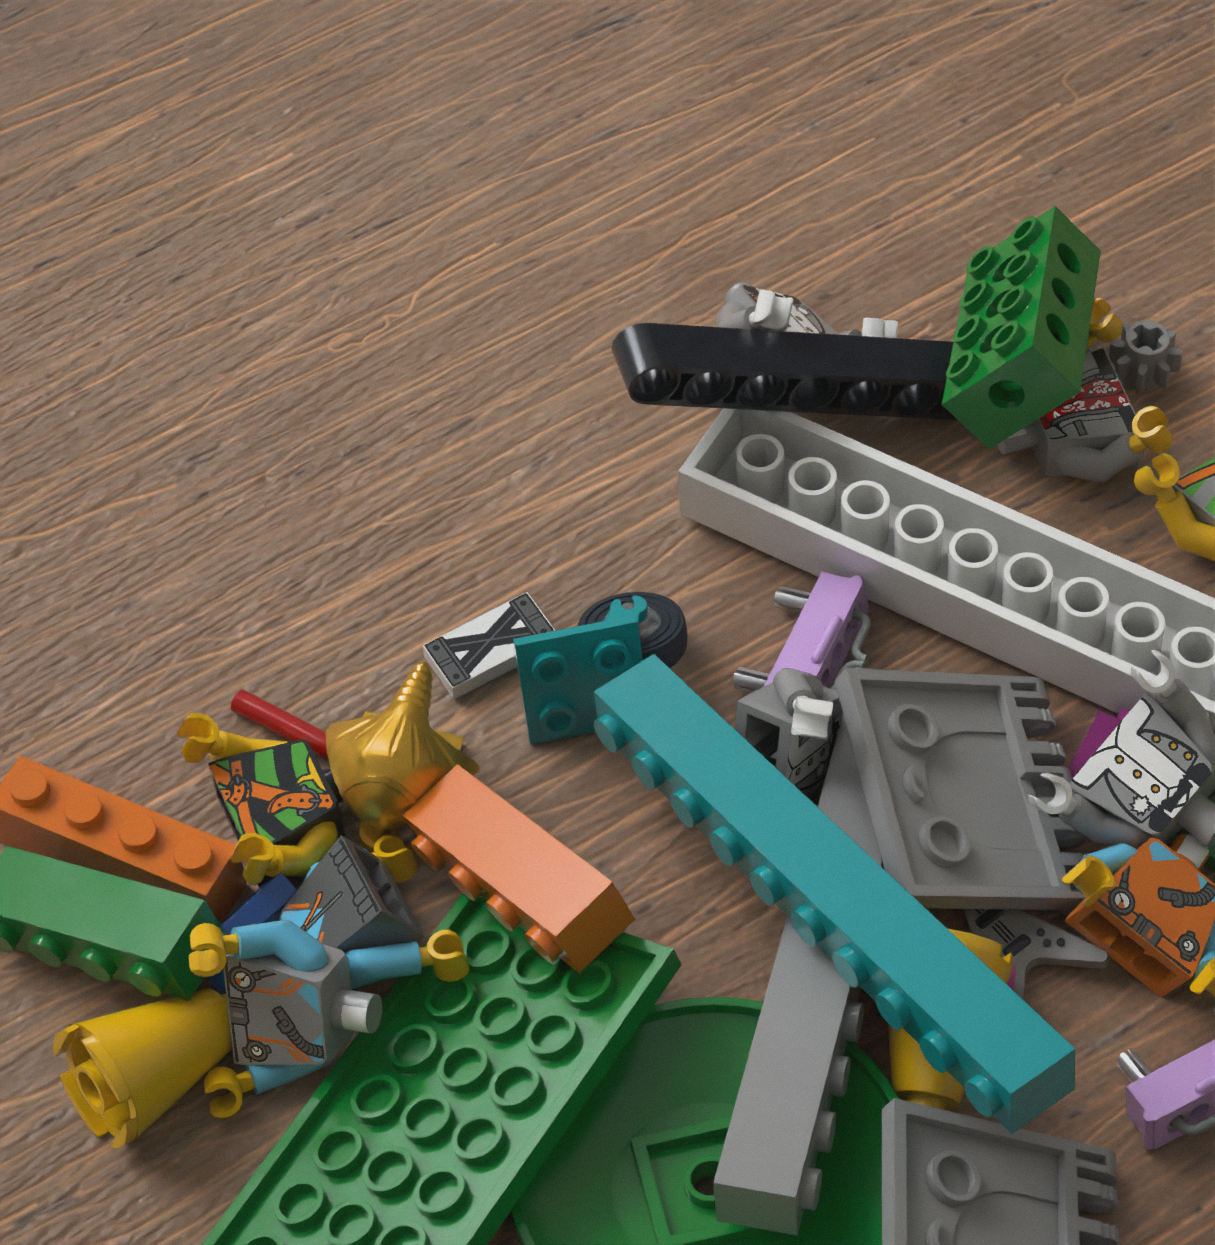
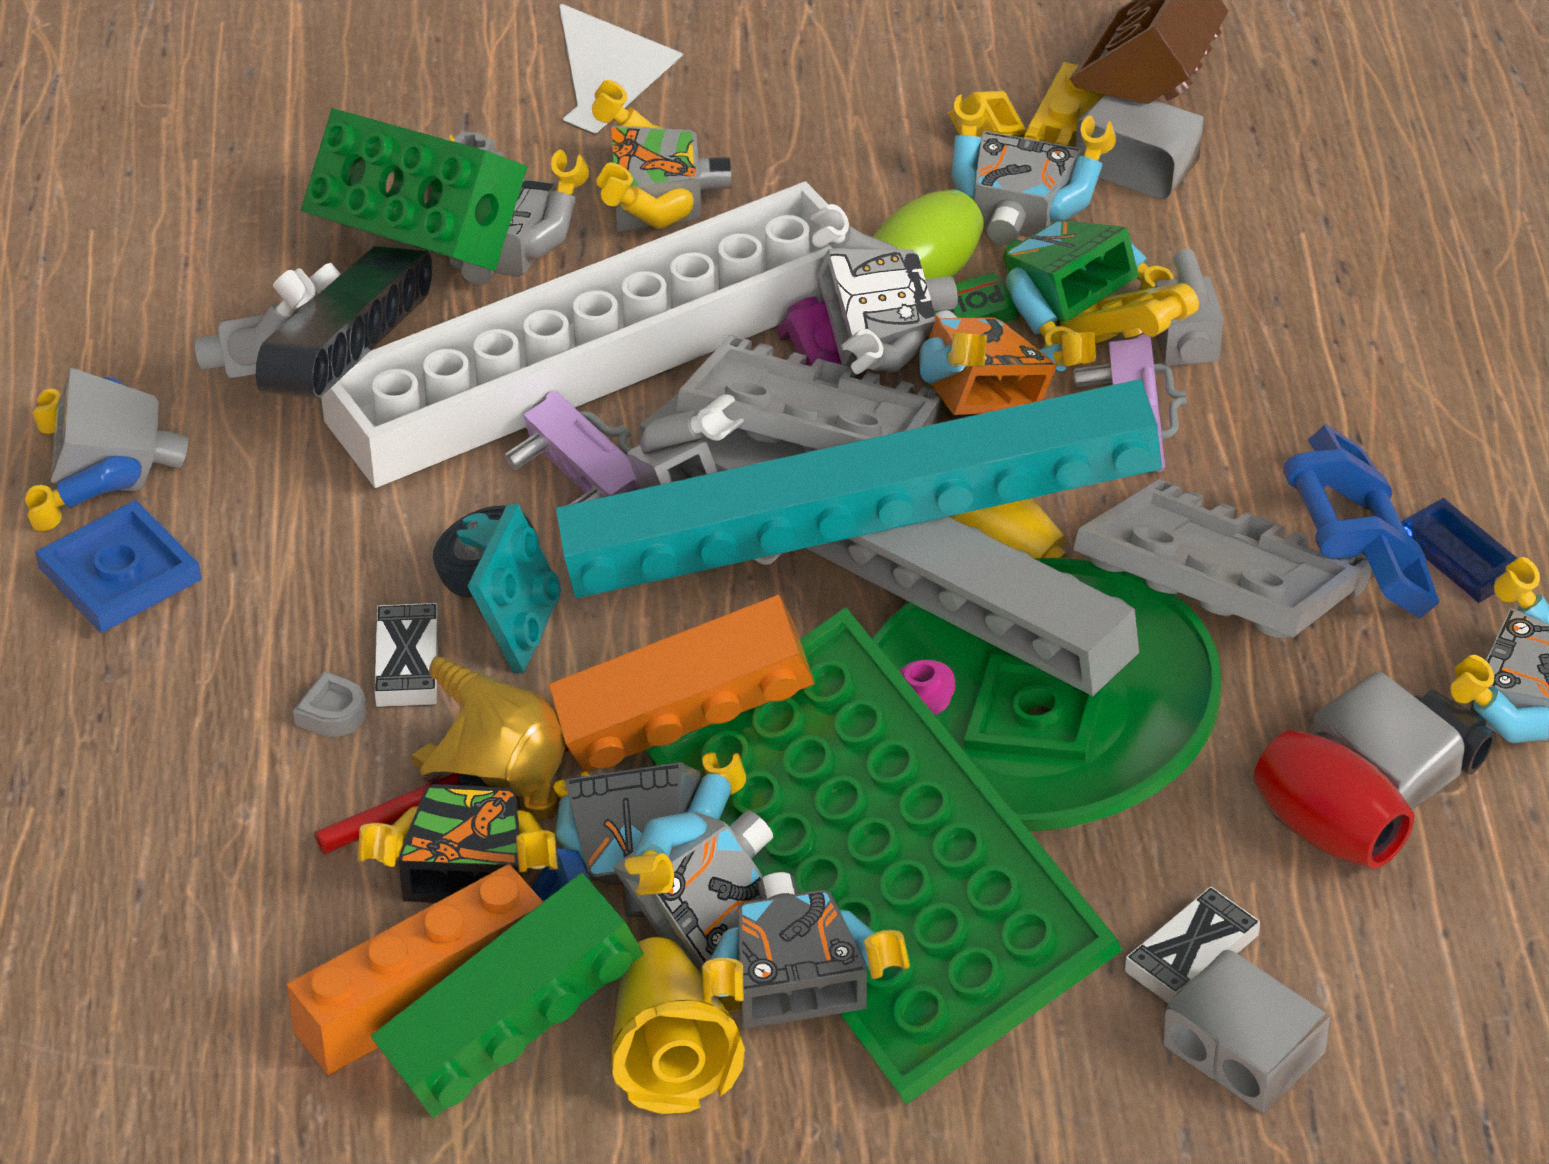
camera: 65 degrees left, 10 degrees down
none -> light grey torso [25,368,188,532]
none -> blue plate [35,500,202,633]
none -> light grey tile [293,671,367,737]
none -> torso [702,872,910,1030]
none -> dark pink plate [899,660,956,715]

